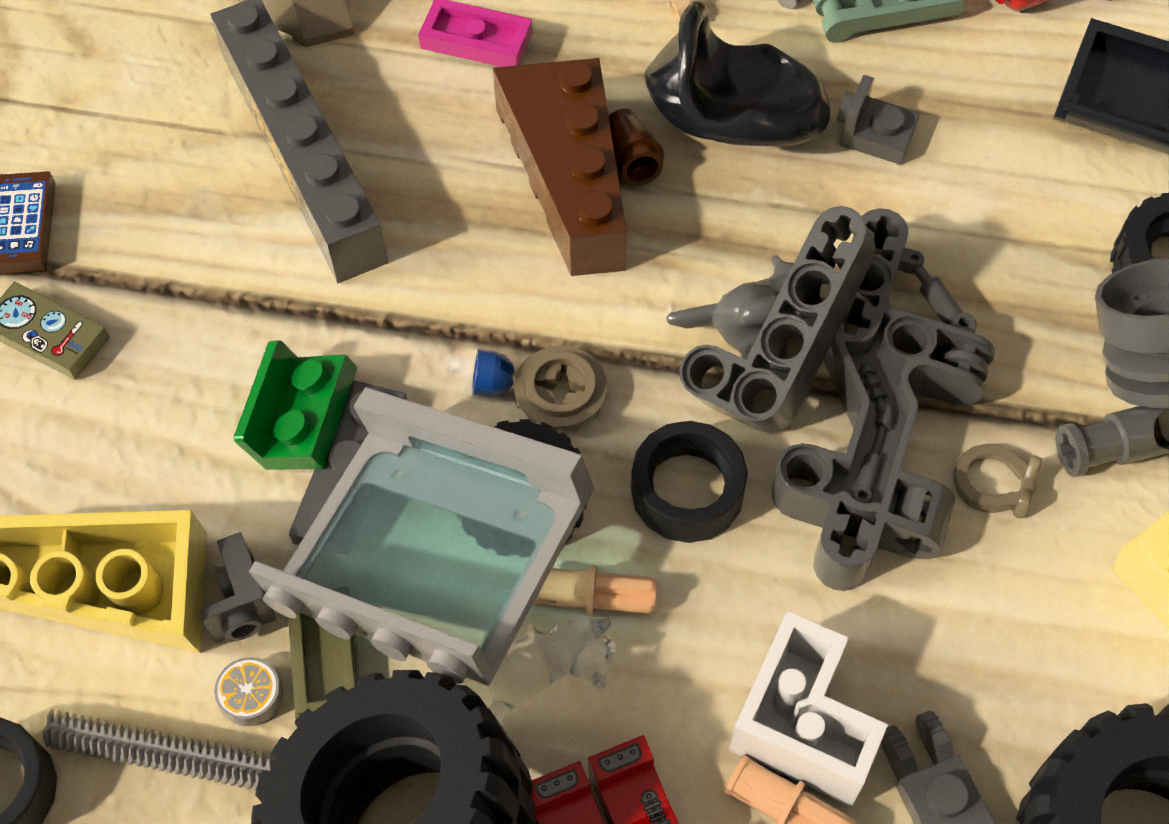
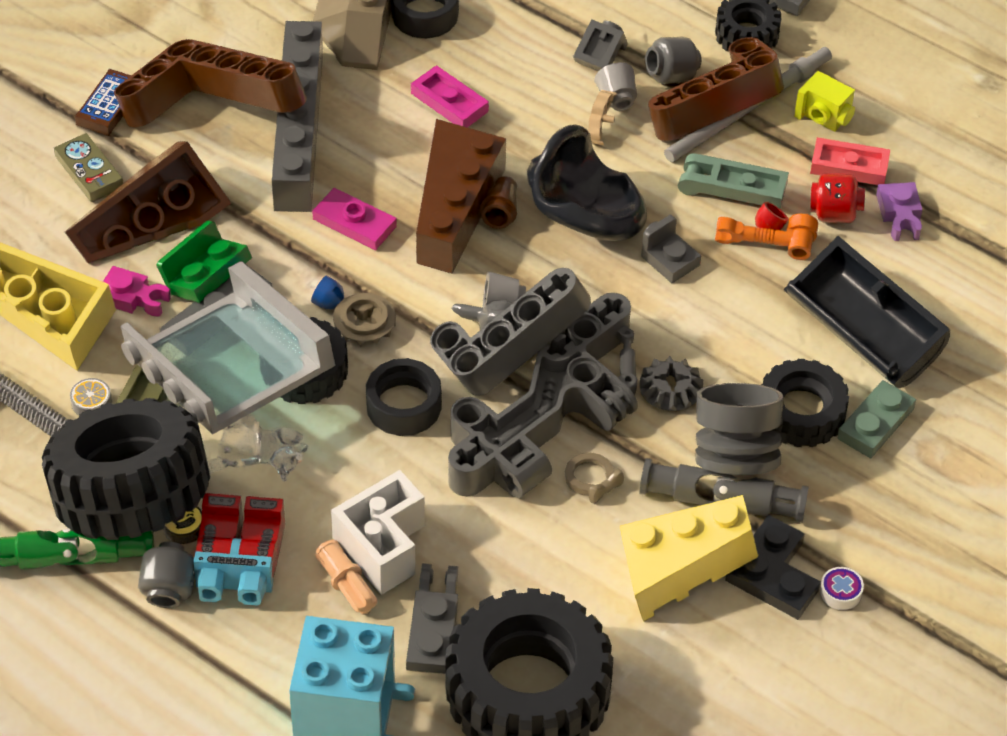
camera: 25 degrees right, 10 degrees down
dark grey bracket [199,532,276,642] -> none
light nougat axle [532,566,657,615] -> none
none -> reddish brown wedge [64,141,231,263]
none -> dark pink plate [103,266,171,317]
none -> reddish brown beam [114,39,307,128]
none -> dark pink plate [312,188,397,251]
none -> light grey hat [483,271,526,308]
none -> dark grey gear [639,356,704,411]
none -> orange brick [715,213,819,260]
none -> red hinge [755,202,789,230]

